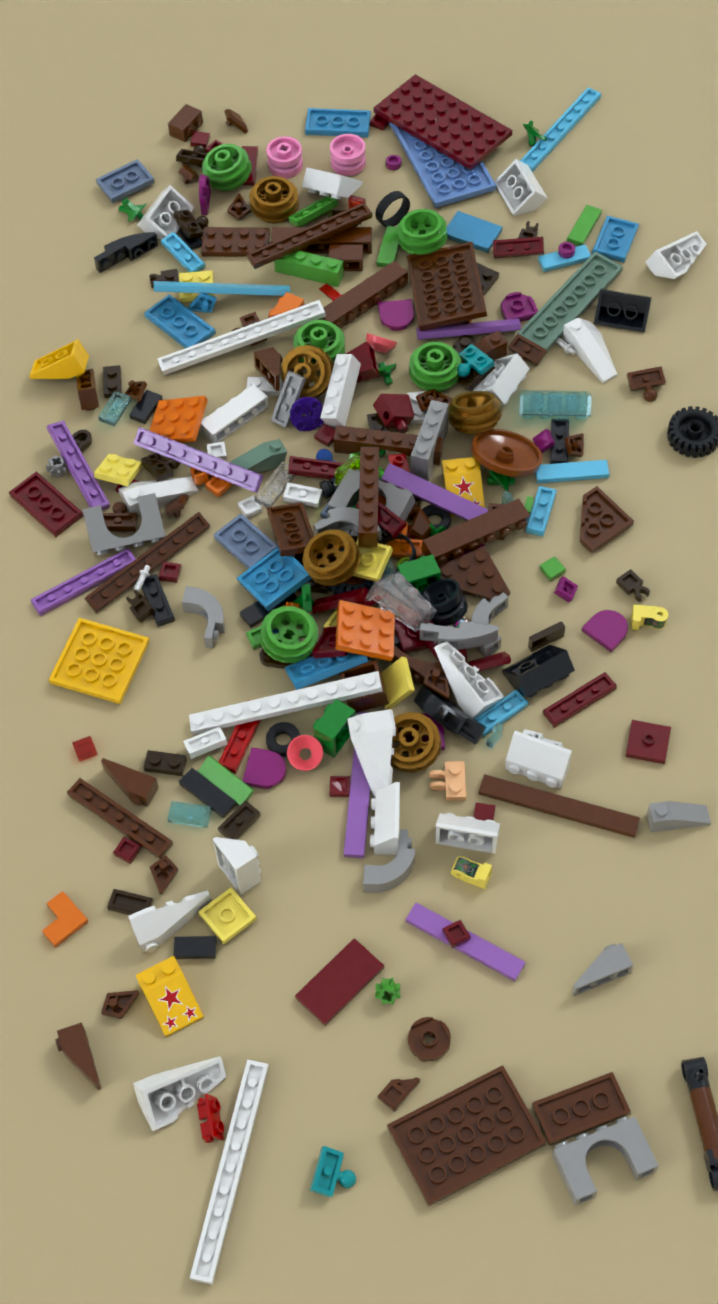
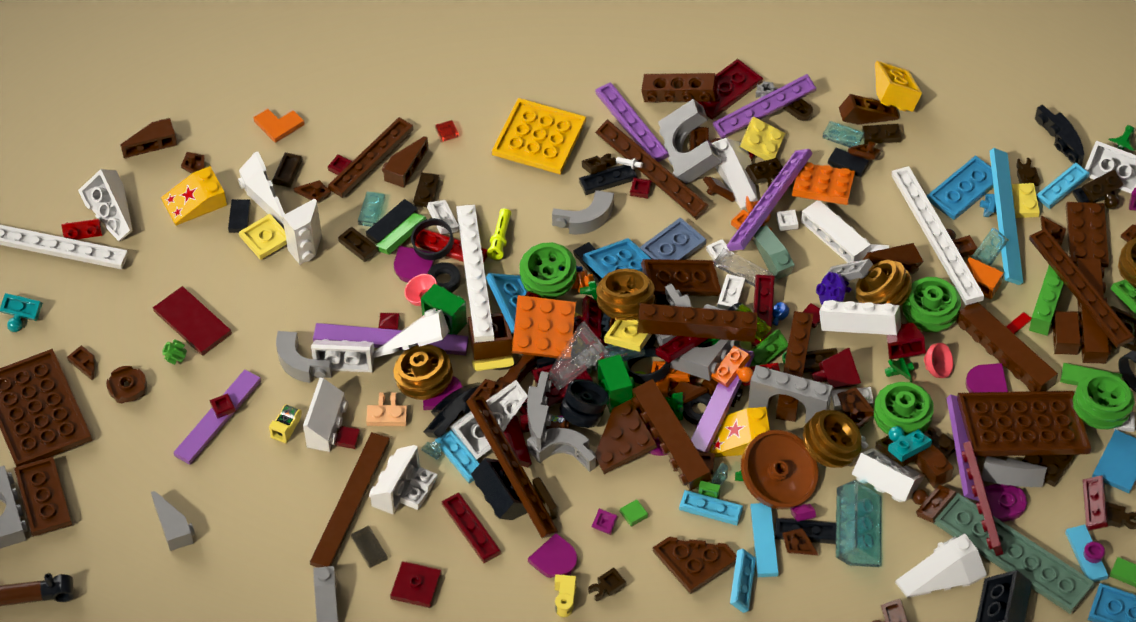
camera: 90 degrees right, 5 degrees down
none -> clear smoke tile [351,525,388,568]
none -> black tyre [411,218,454,260]
none -> reddish brown tile [466,396,558,538]
none -> neon yellow pin [487,208,511,260]
none -> reddish brown brick [641,73,717,102]
none -> orange plate [711,346,753,387]
none -> medium azure tile [730,549,756,613]
none -> dark red plate [961,441,1004,556]
none -> clear light blue plate [971,228,1009,266]
none -> light grey slope [982,456,1047,487]
none -> reddish brown piece [1040,216,1066,245]

